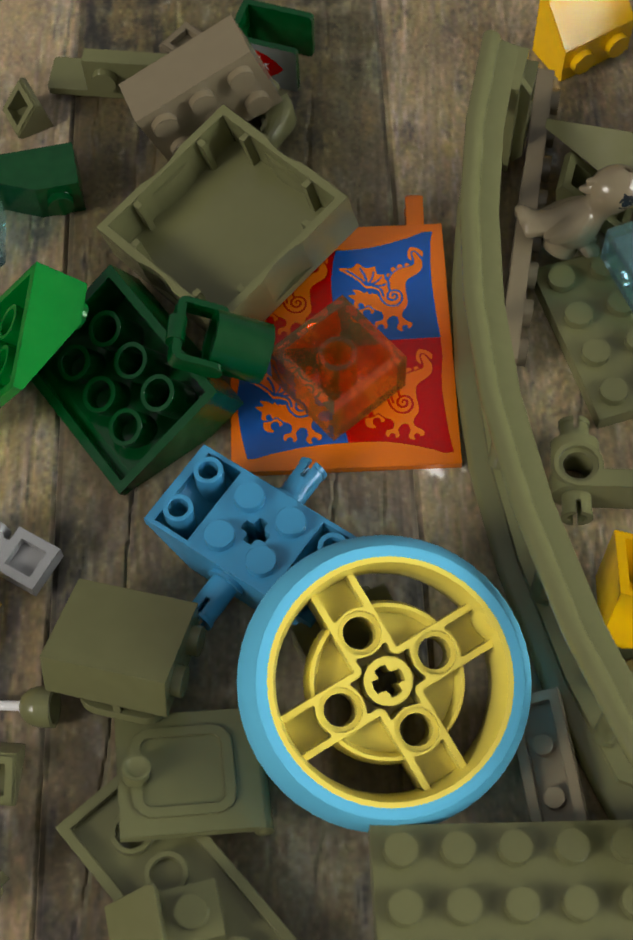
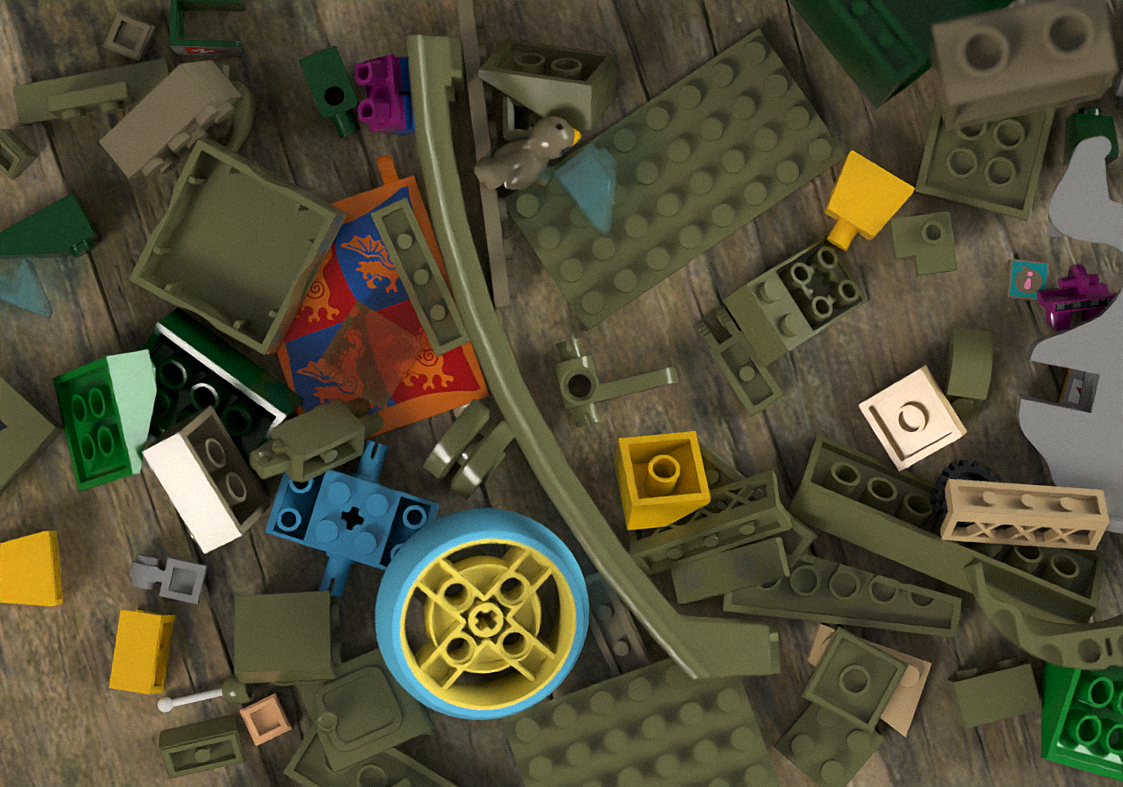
camera: 20 degrees left, 25 degrees up
dark green piece [165,296,275,384] -> none
none -> dark tan brick [142,405,271,554]
none -> light nougat tile [239,693,293,746]
none -> olive hinge [250,397,384,482]
none -> dark green torso [299,45,361,138]
none -> magenta hips [354,54,415,136]
none -> olive plate [371,197,471,357]
none -> olive wheel [423,399,515,500]

